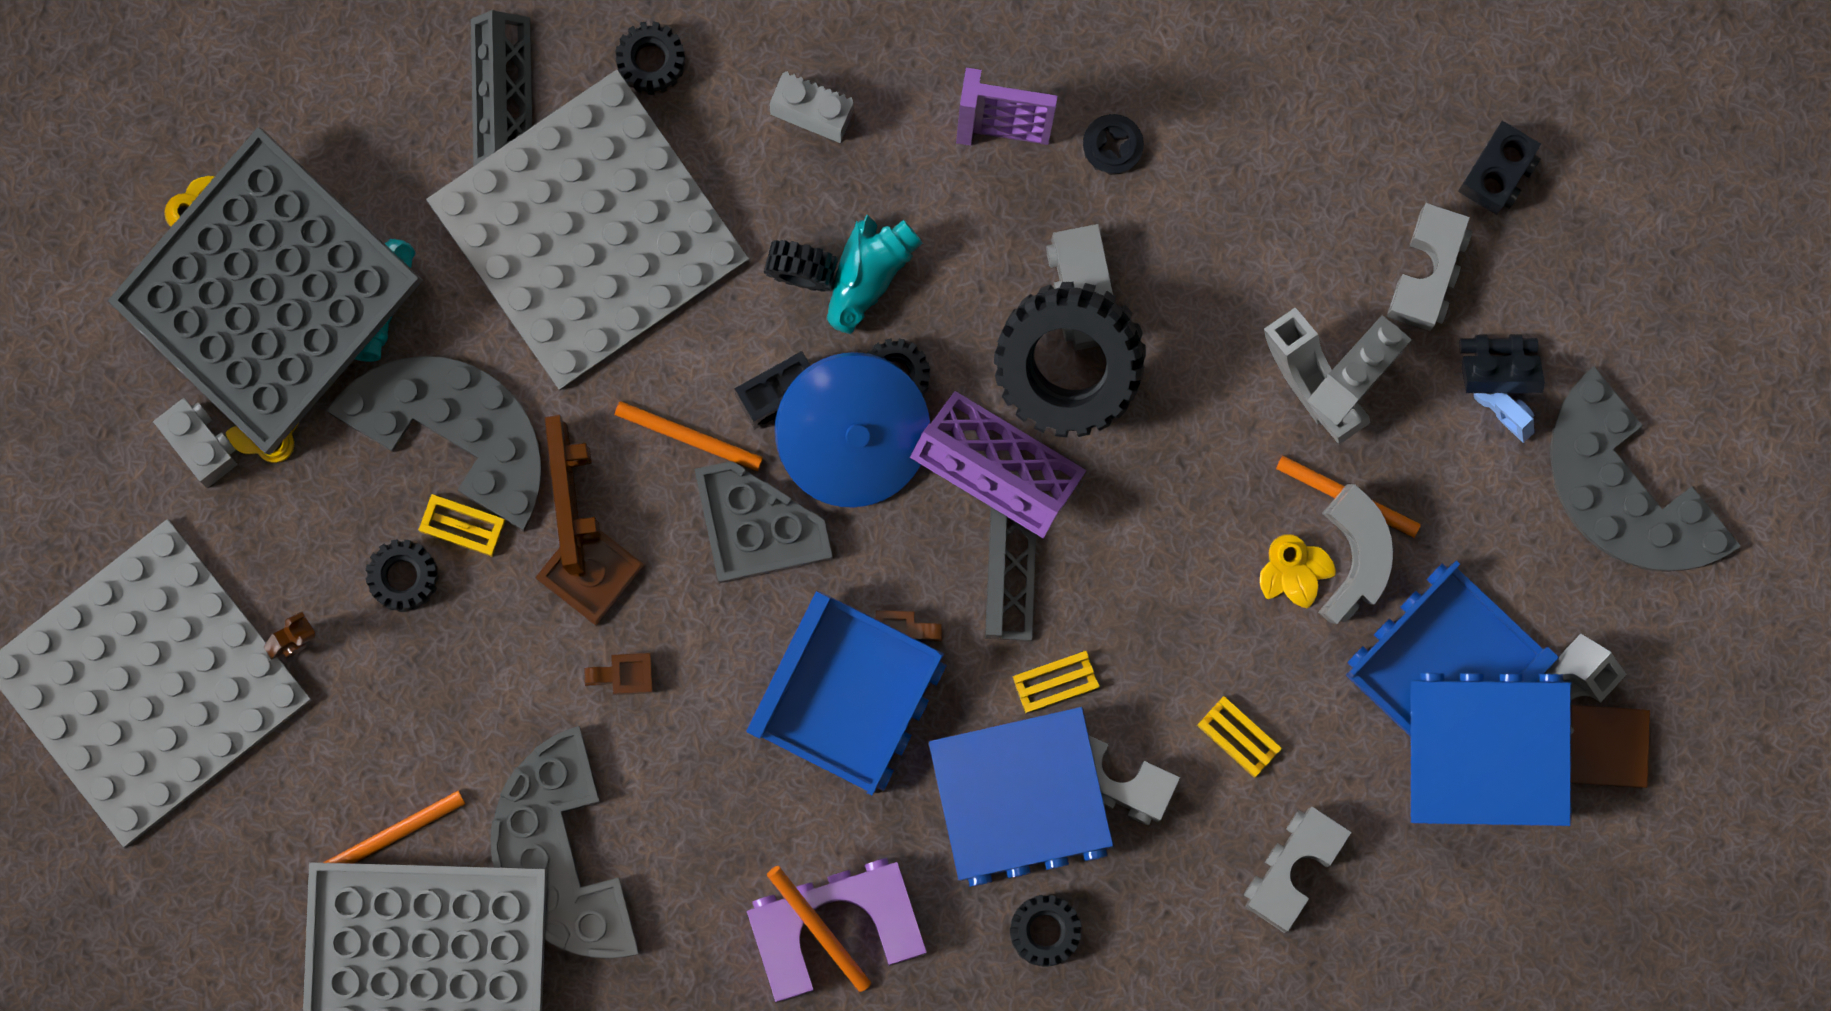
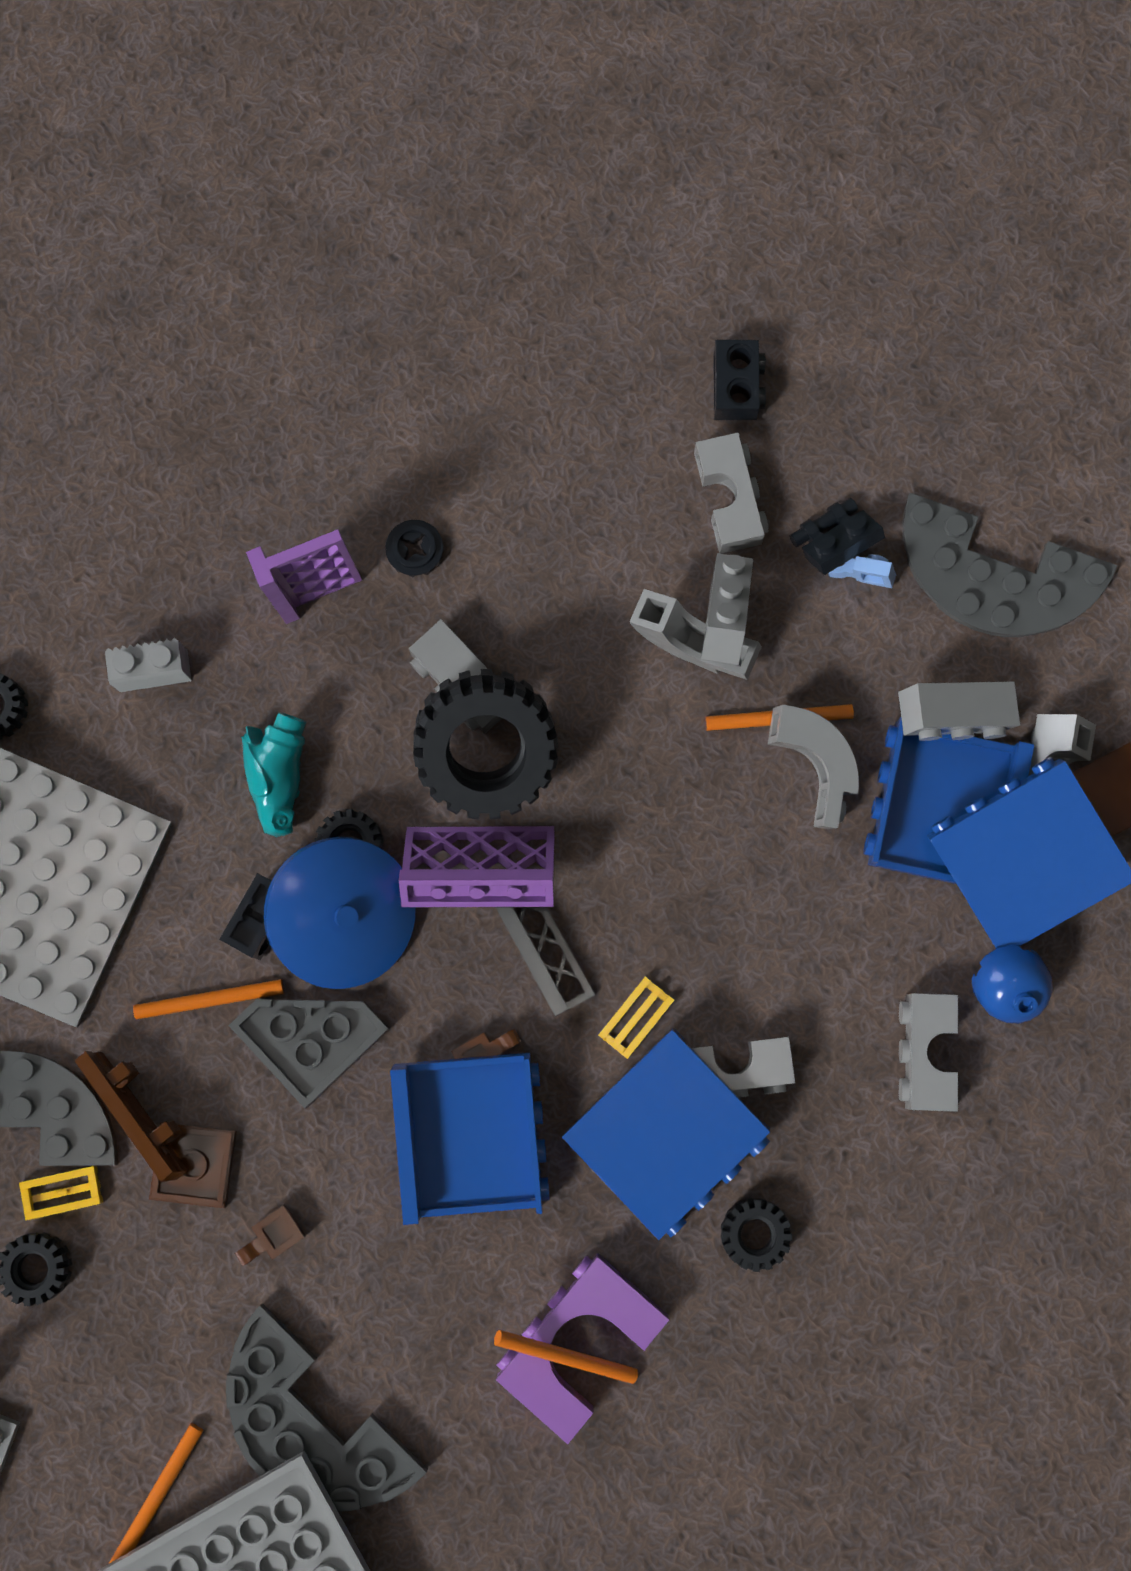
camera: 20 degrees left, 0 degrees up
black tyre [764,240,838,292] -> none
yellow tile [1197,696,1282,778] -> none
yellow plate [1259,534,1336,609] -> none
none -> light grey brick [898,682,1020,741]
none -> blue cylinder [972,945,1053,1024]

